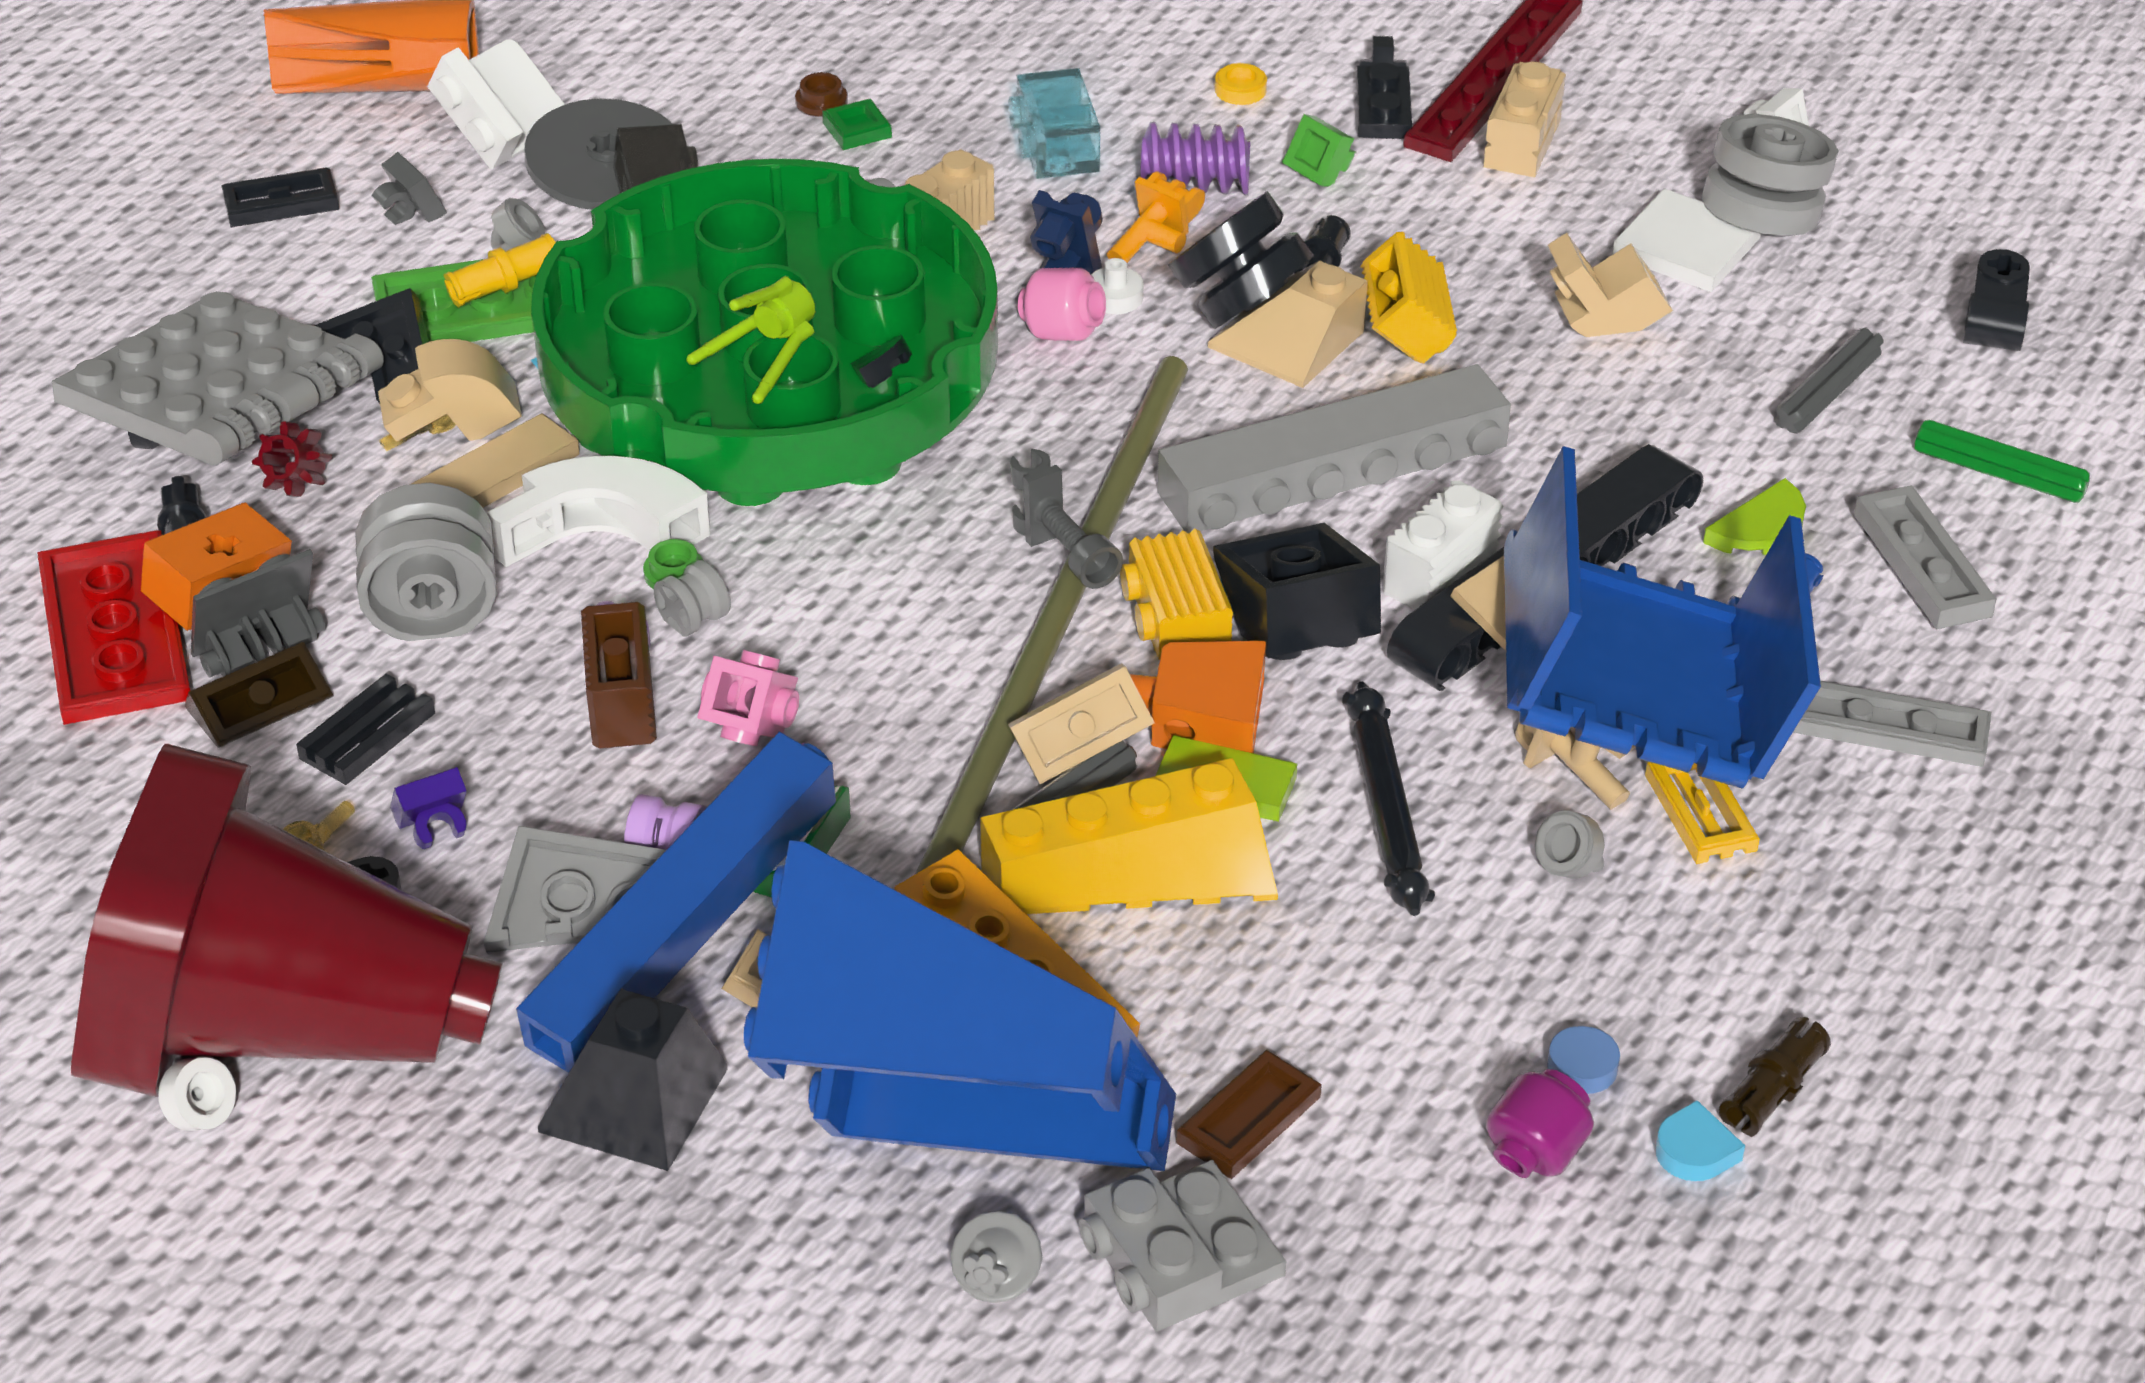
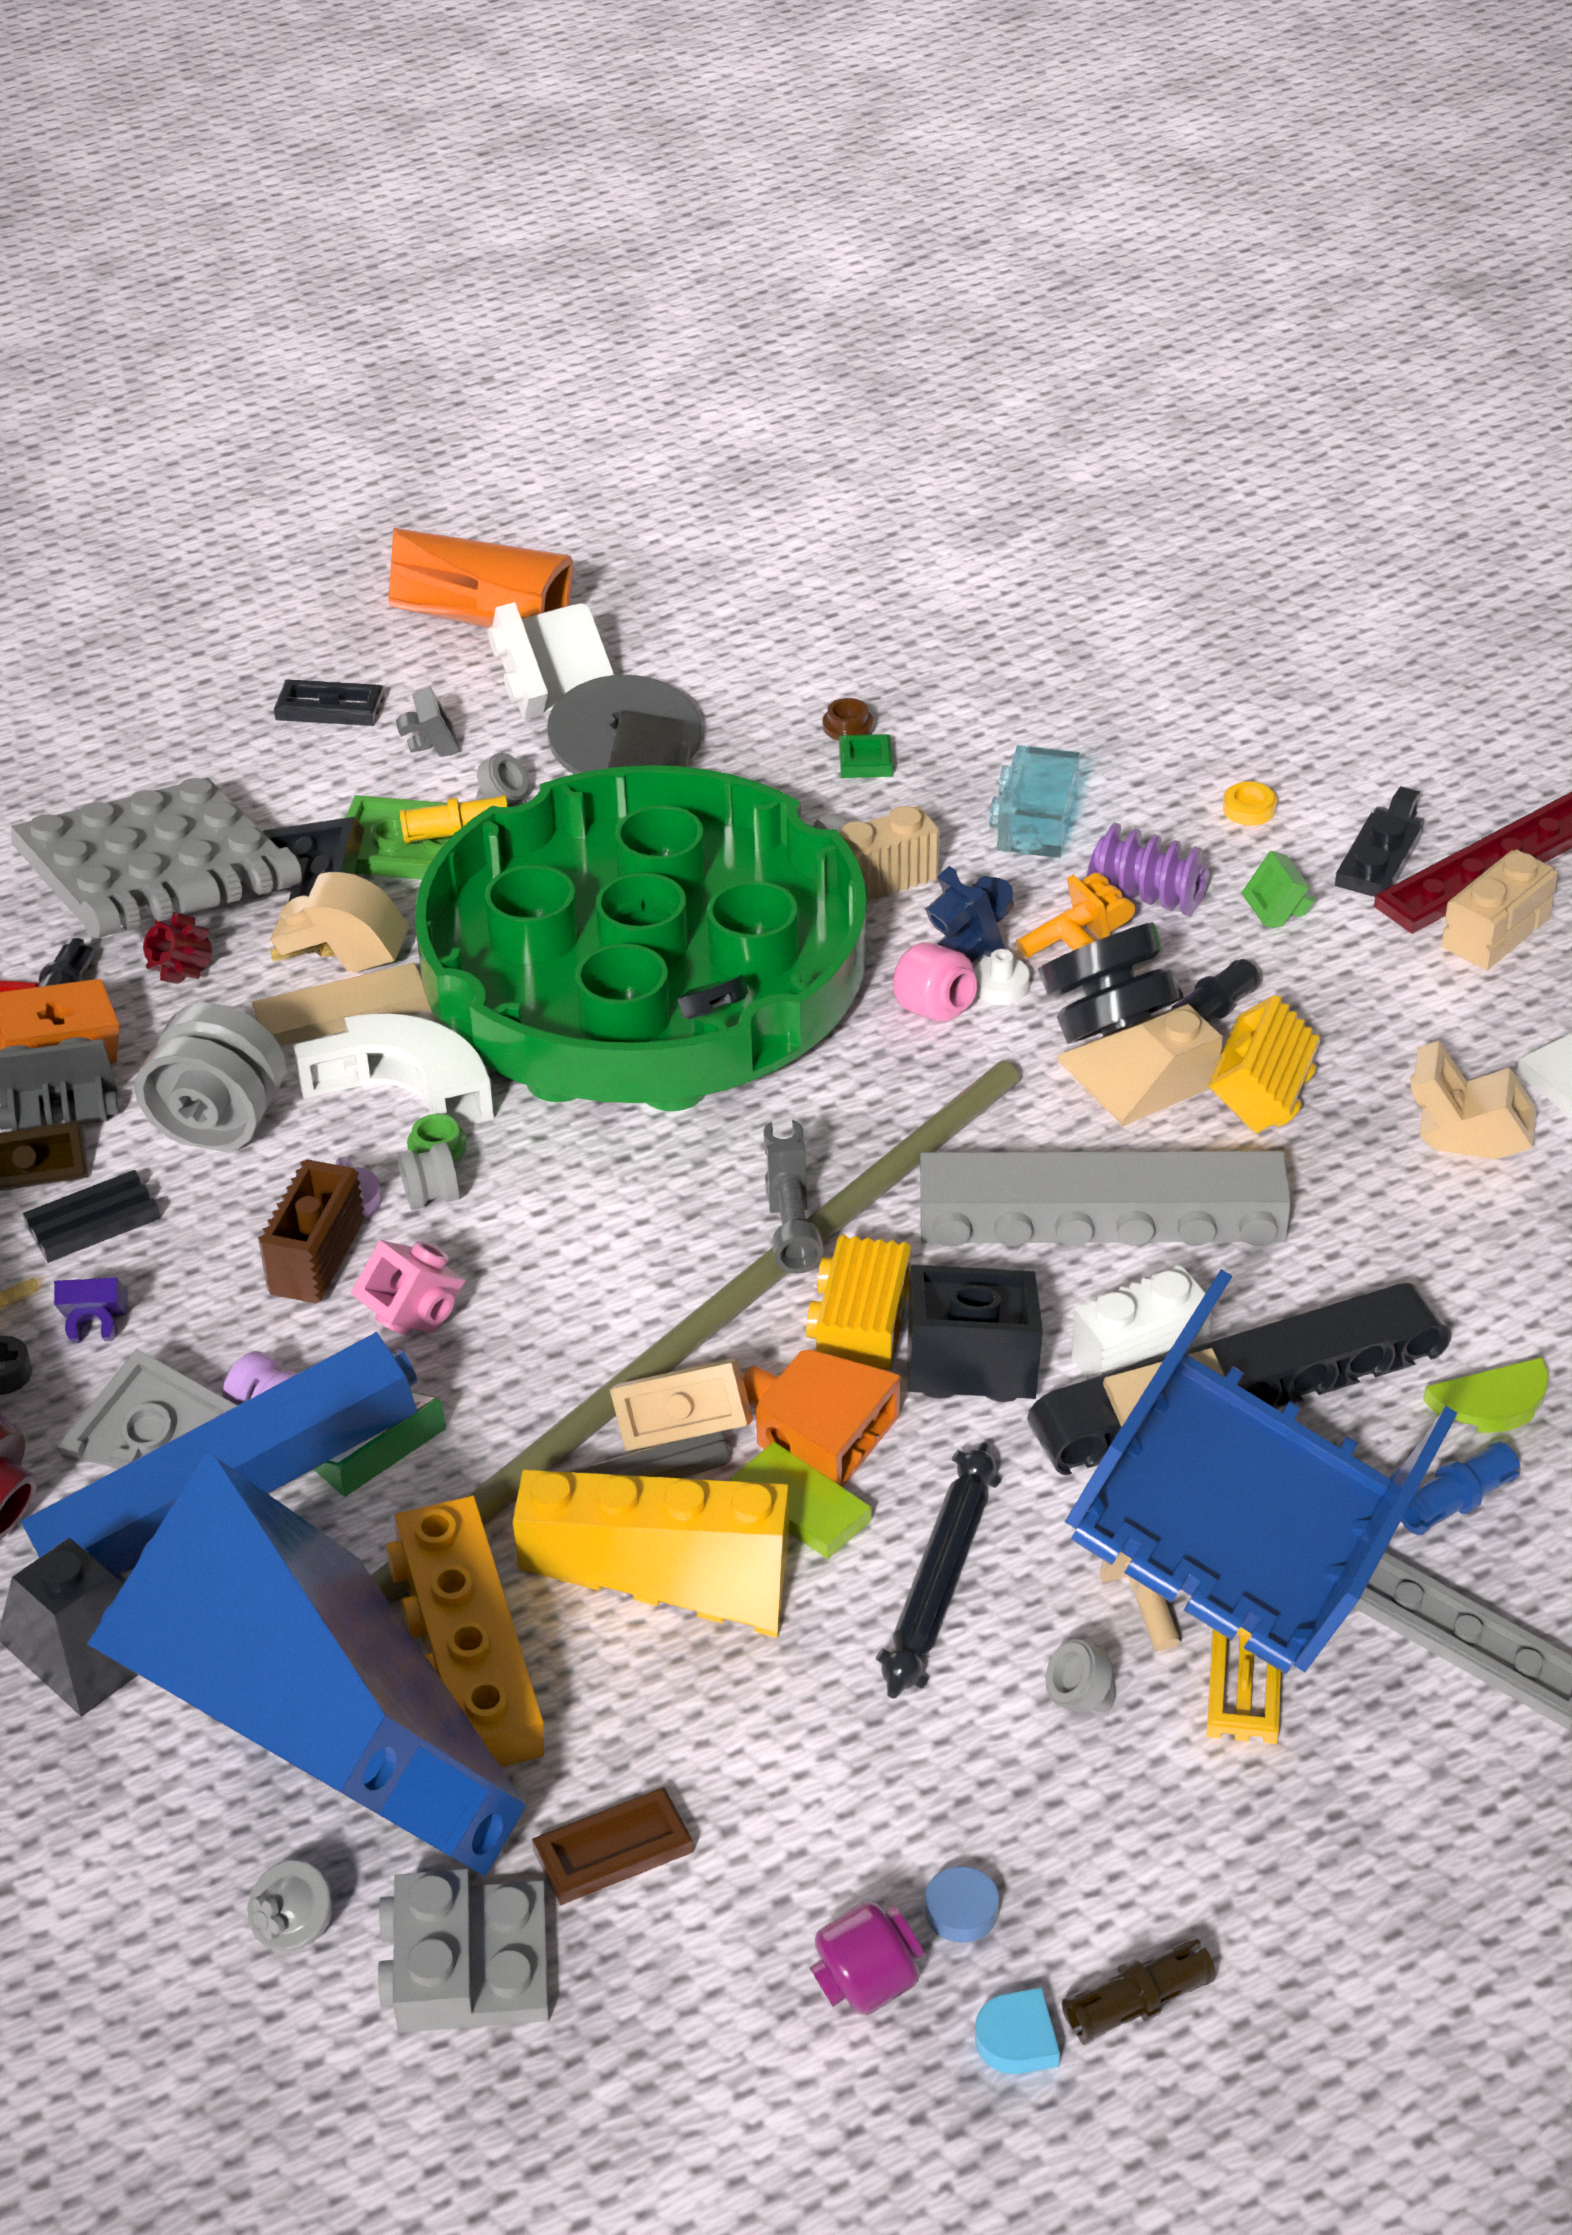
camera: 25 degrees right, 0 degrees up
lime plant [687,276,815,404] -> none

